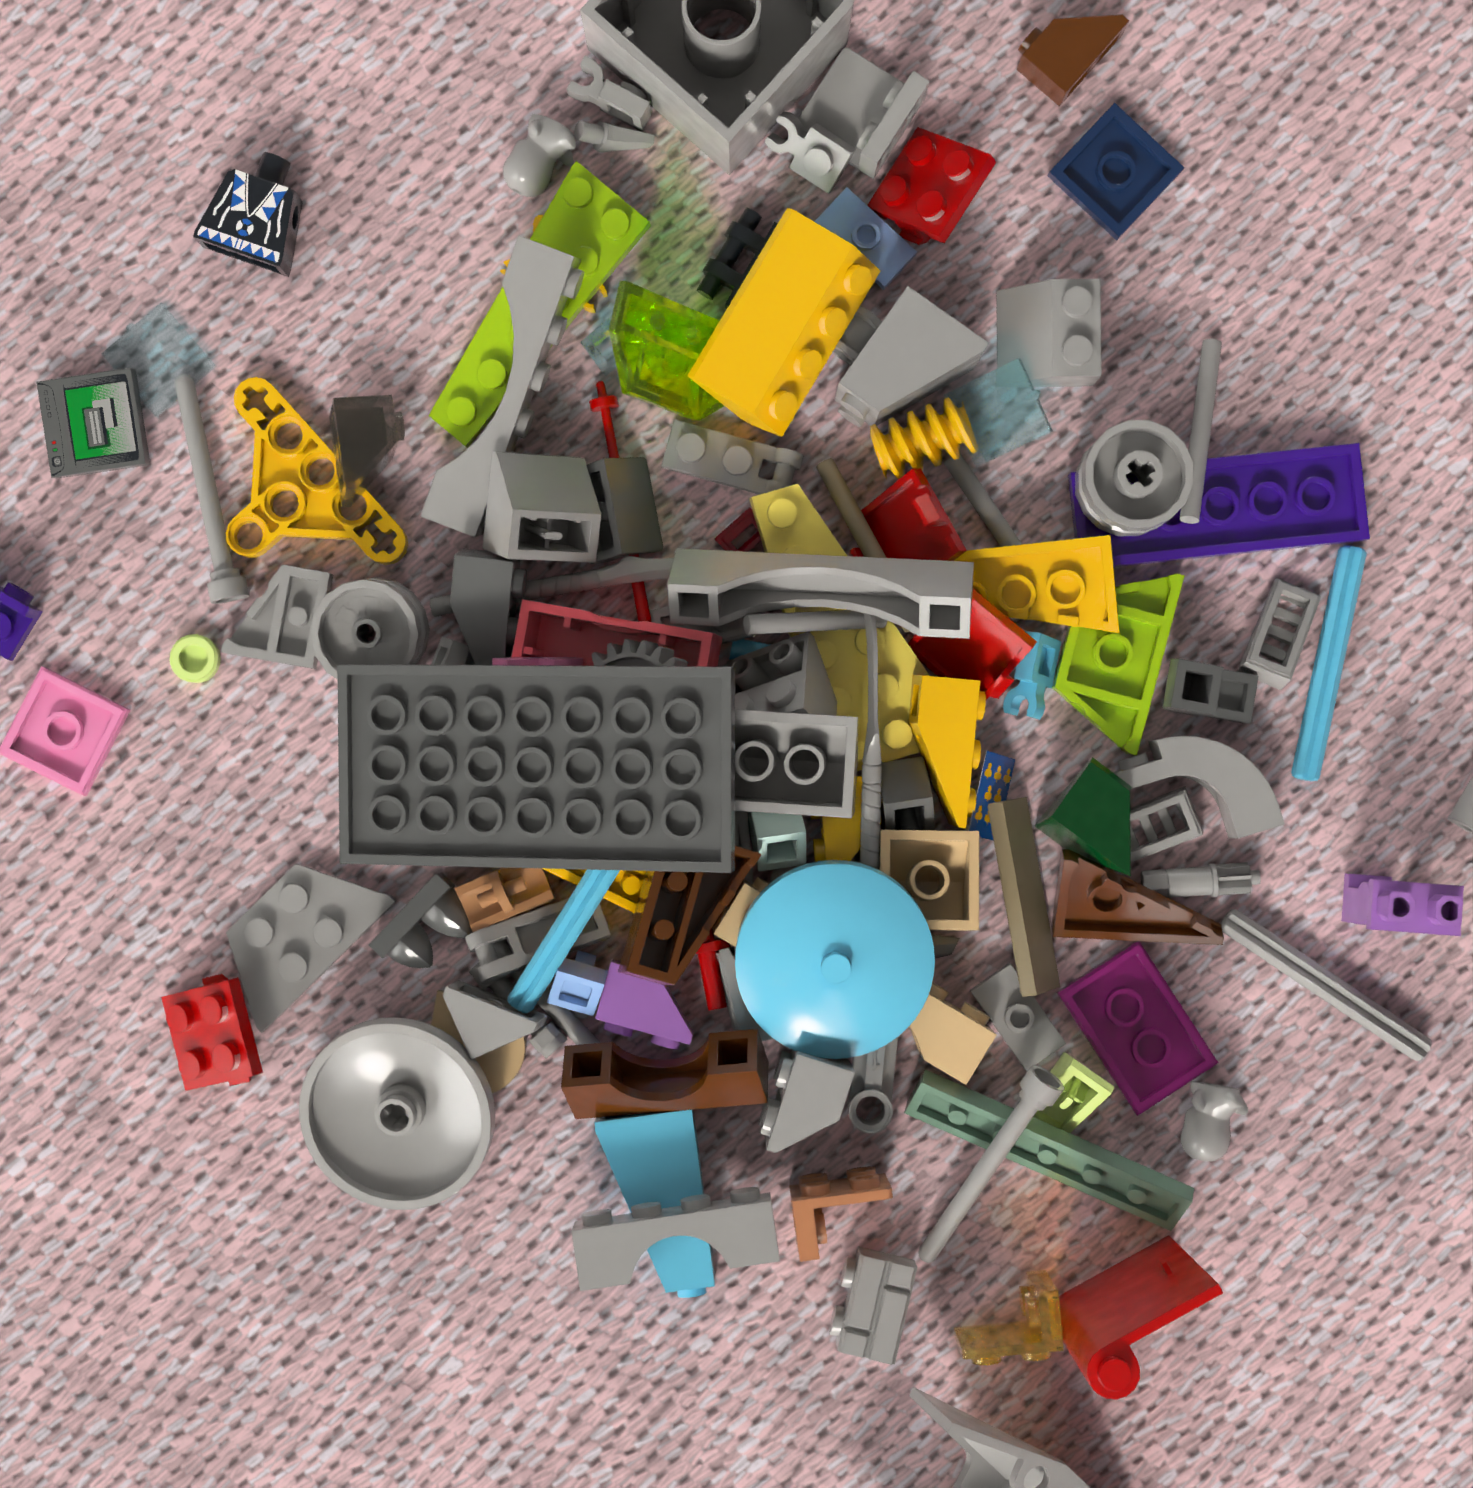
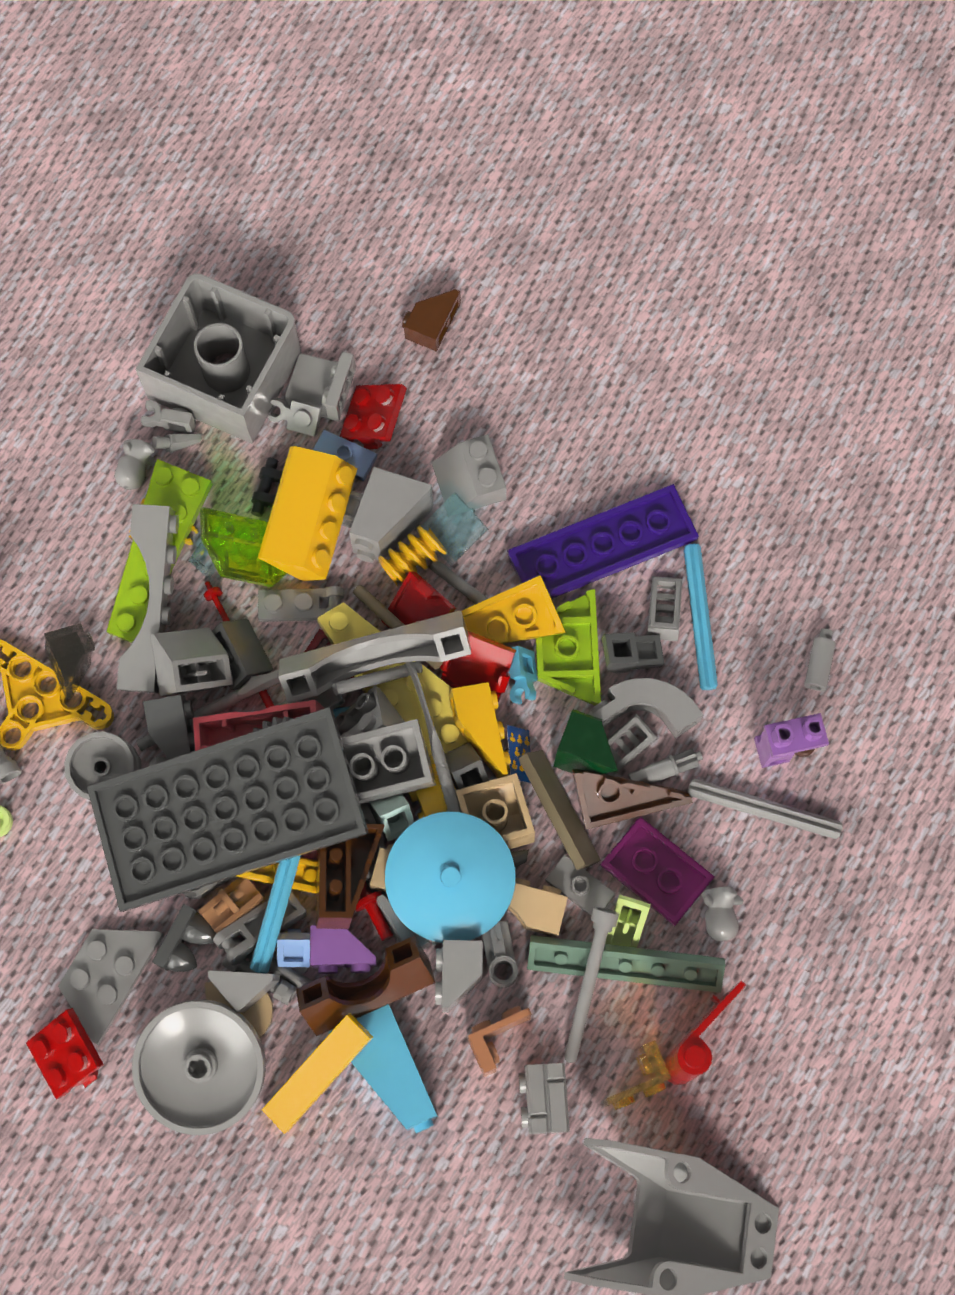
camera: 15 degrees left, 15 degrees down
light grey wing [221,565,333,669] -> none
light grey arch [571,1187,780,1291] -> none
dark blue tile [1047,103,1185,241] -> none
light grey wheel [1075,420,1194,536] -> none
light grey bar [1180,339,1222,524] -> none
none -> yellow tile [262,1013,373,1134]

